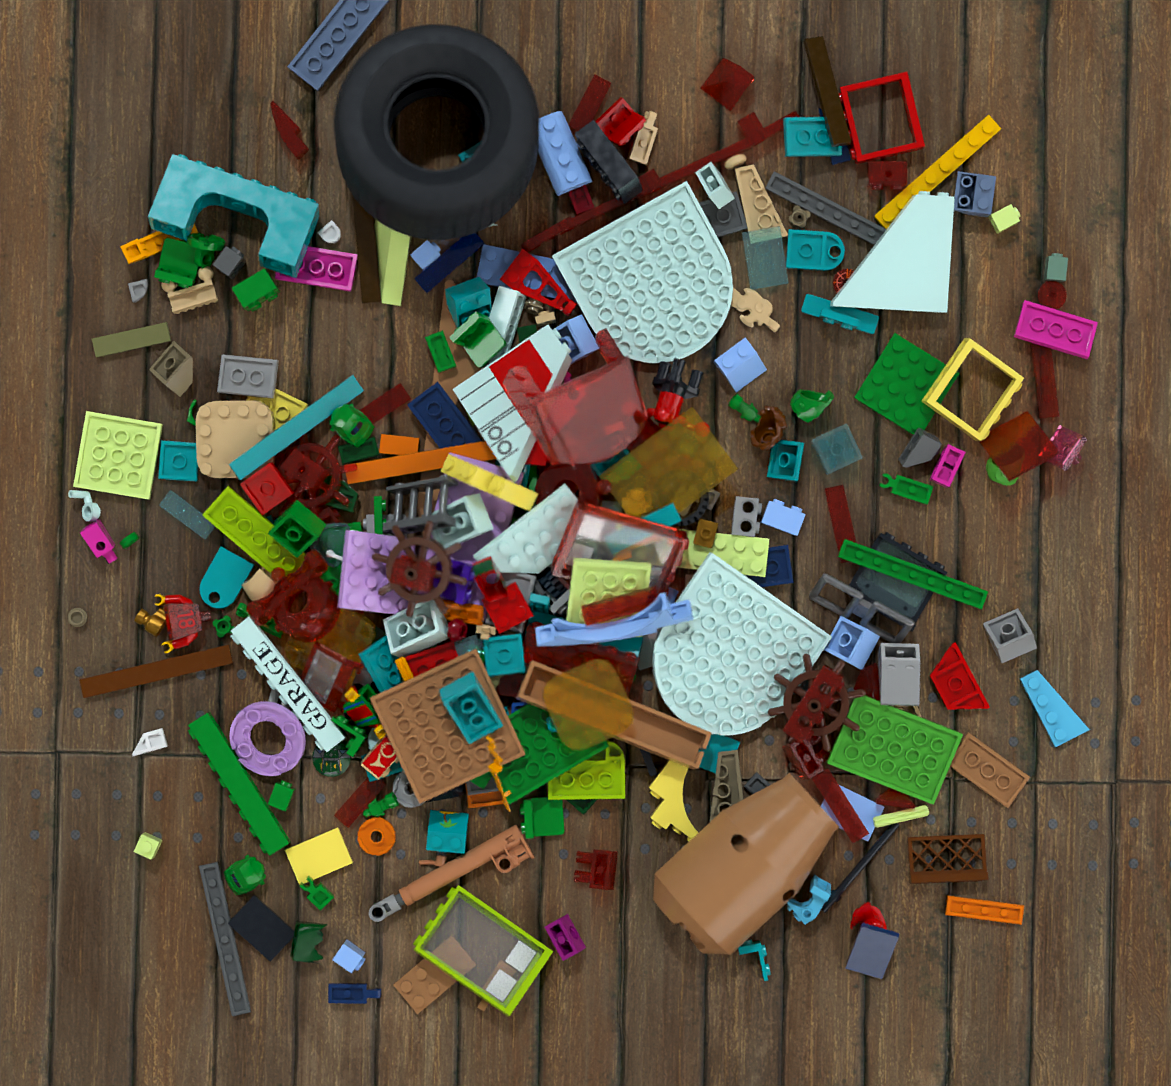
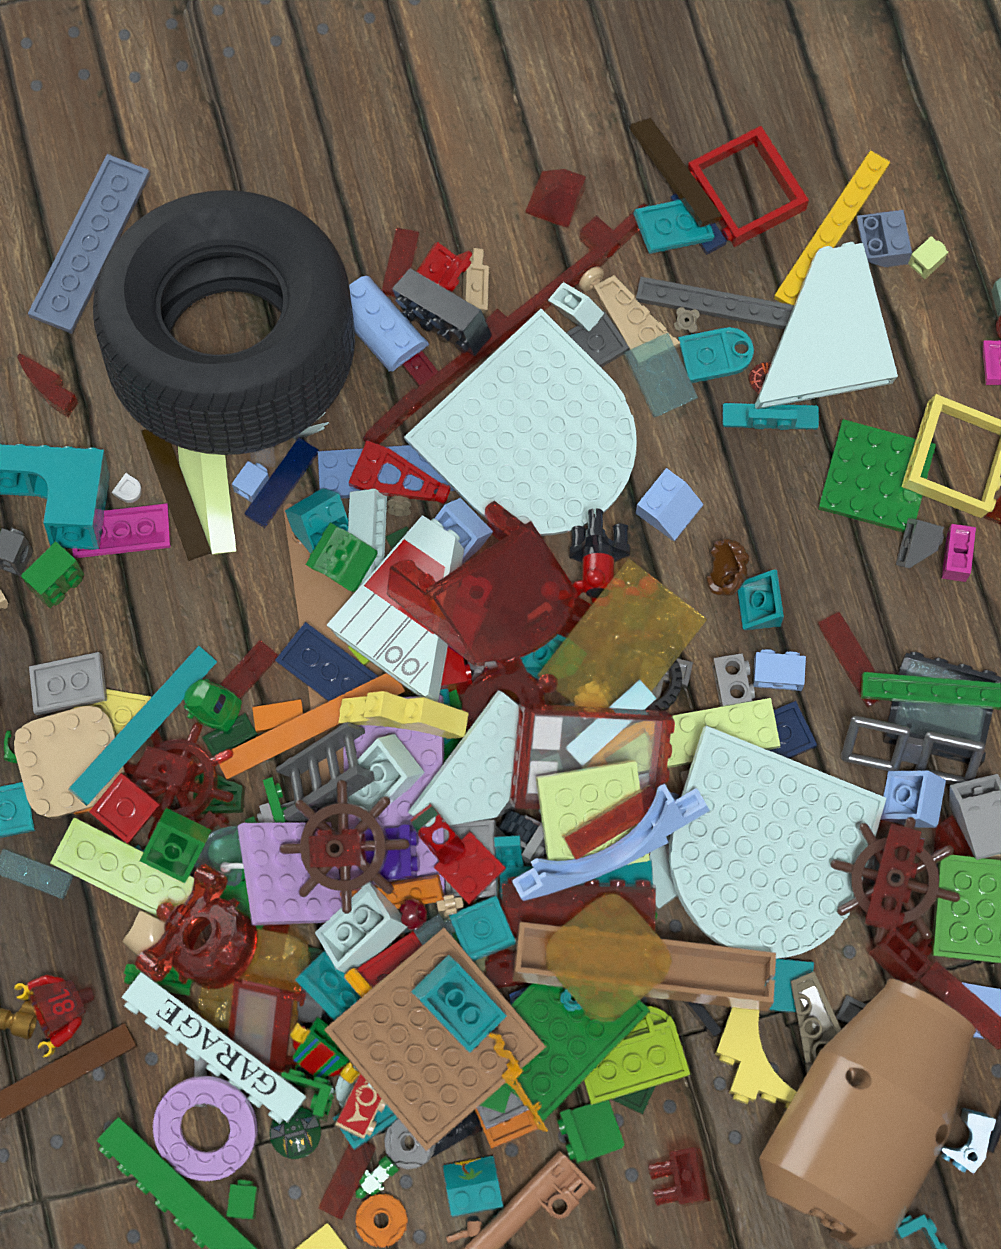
camera: 15 degrees left, 15 degrees down
white tile [132,728,168,756] -> none
teal tile [200,546,255,608] -> none
green plate [213,615,235,637] -> none
green plate [425,330,457,373] -> none
tan plate [535,311,556,327] -> none
pearl gold bracket [693,519,718,548] -> none
green piece [728,393,761,423] -> none
tan piece [731,288,780,332] -> none
green helmet [790,389,834,423] -> none
clear light blue brick [810,423,863,475] -> none
clear red brick [867,161,907,190] -> none
green plate [879,473,934,505] -> none

